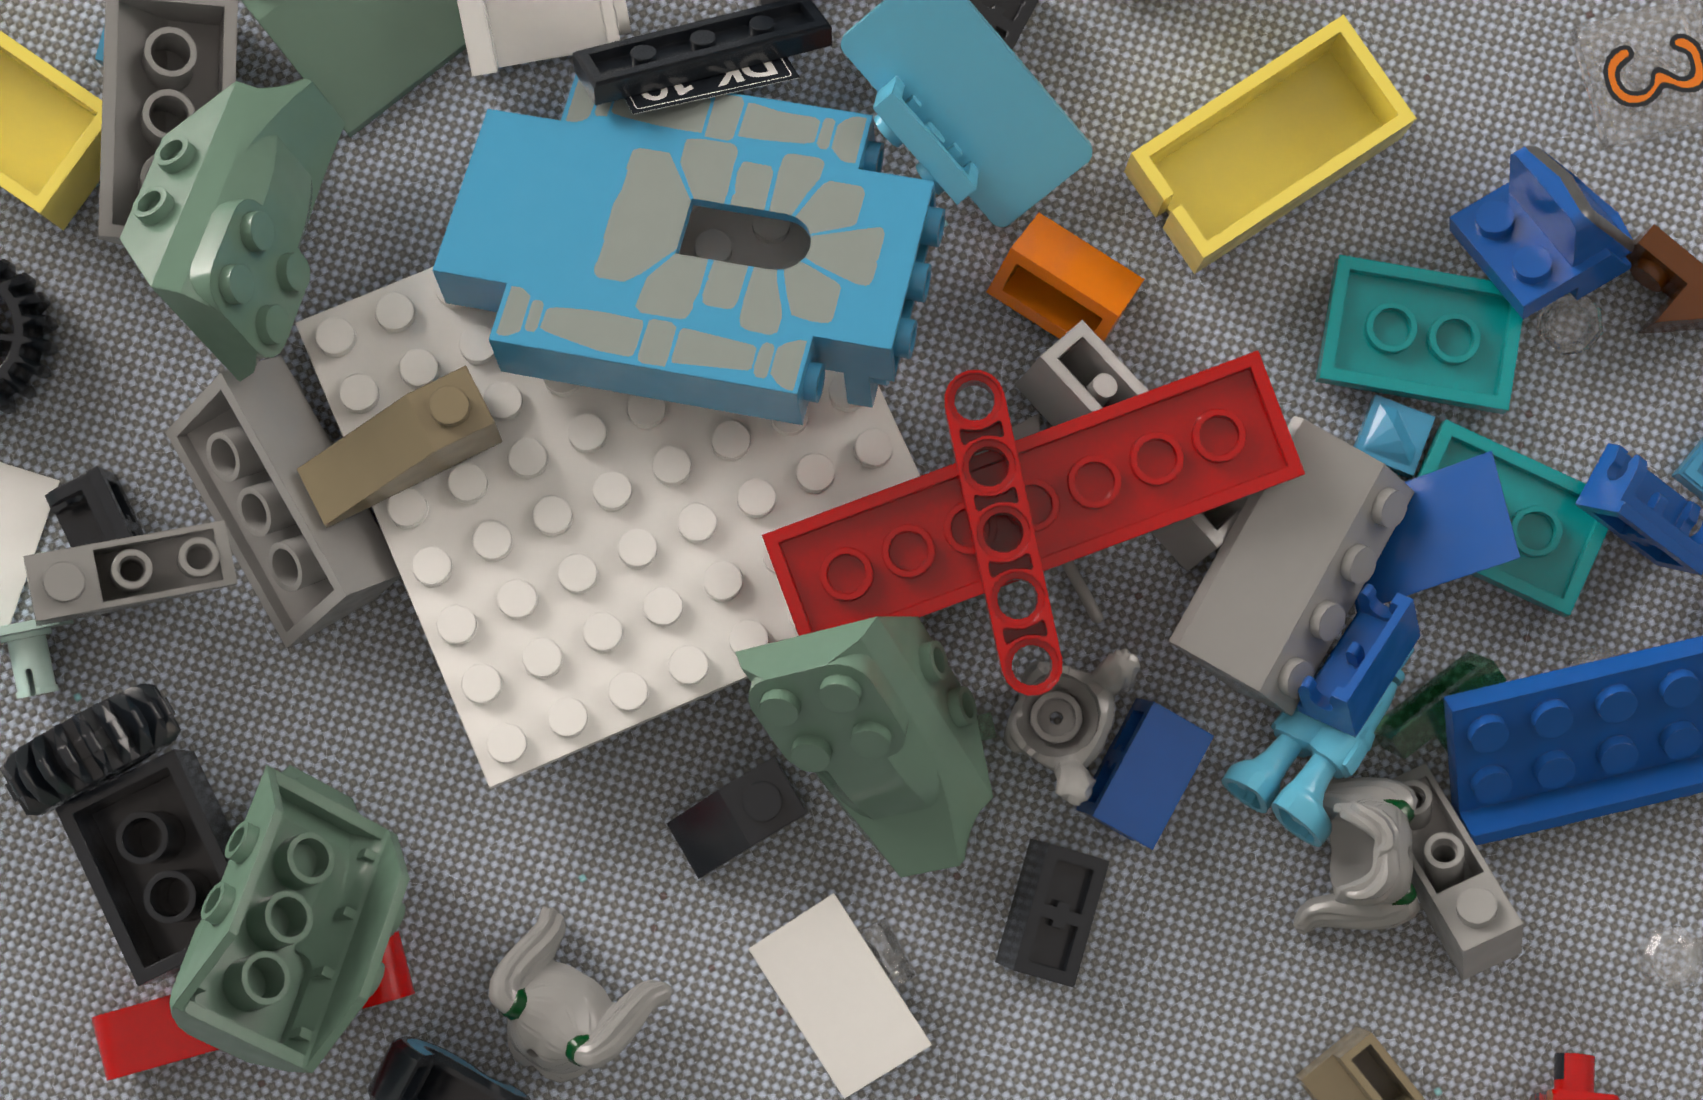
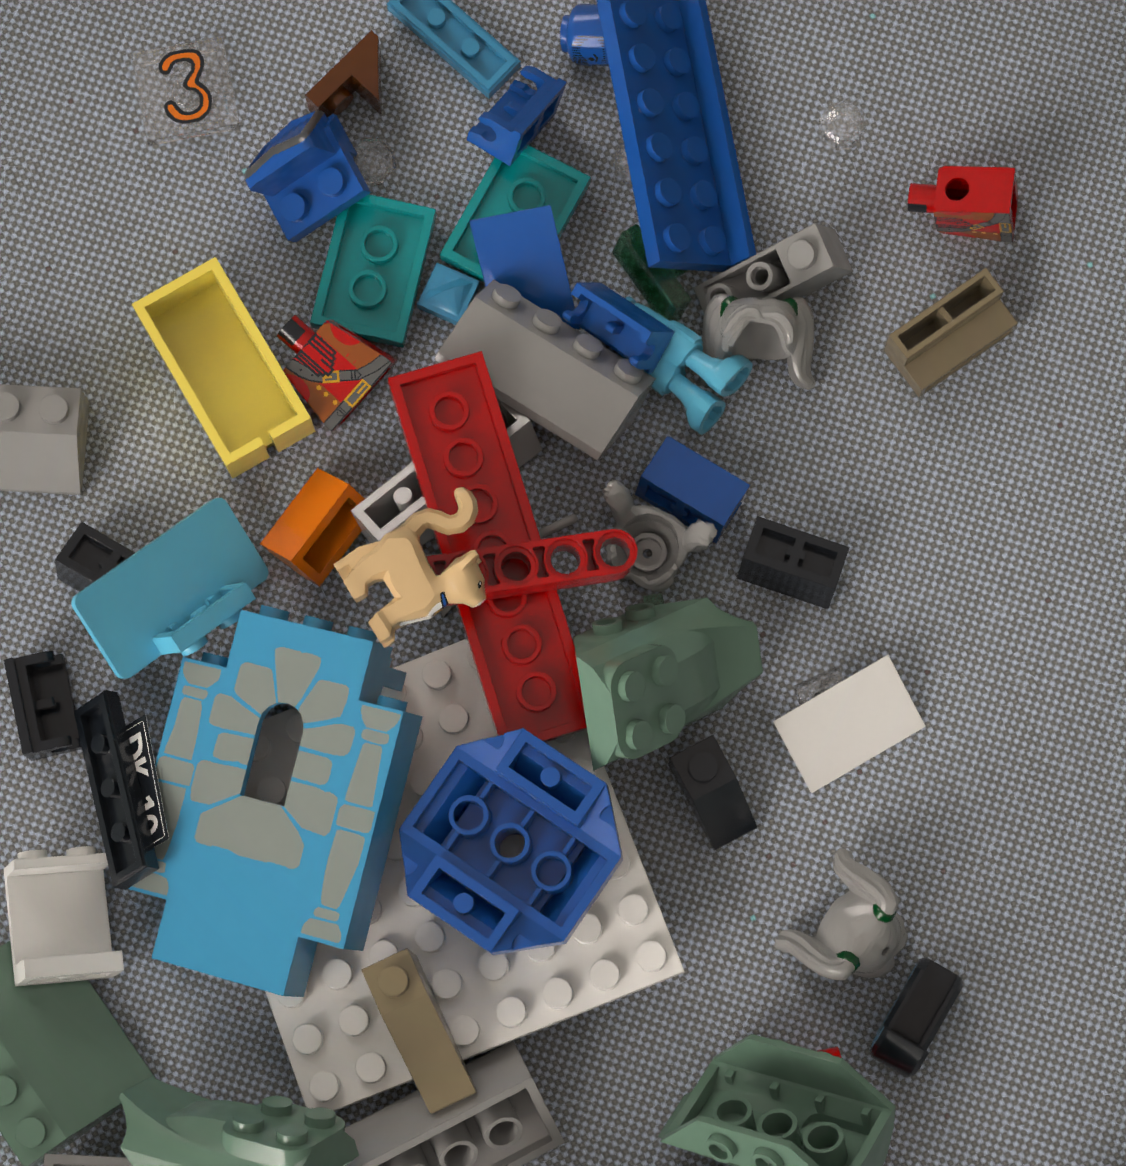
camera: 90 degrees left, 5 degrees down
none -> torso [277,315,397,431]
none -> tan animal [333,487,486,648]
none -> blue piece [399,728,623,955]

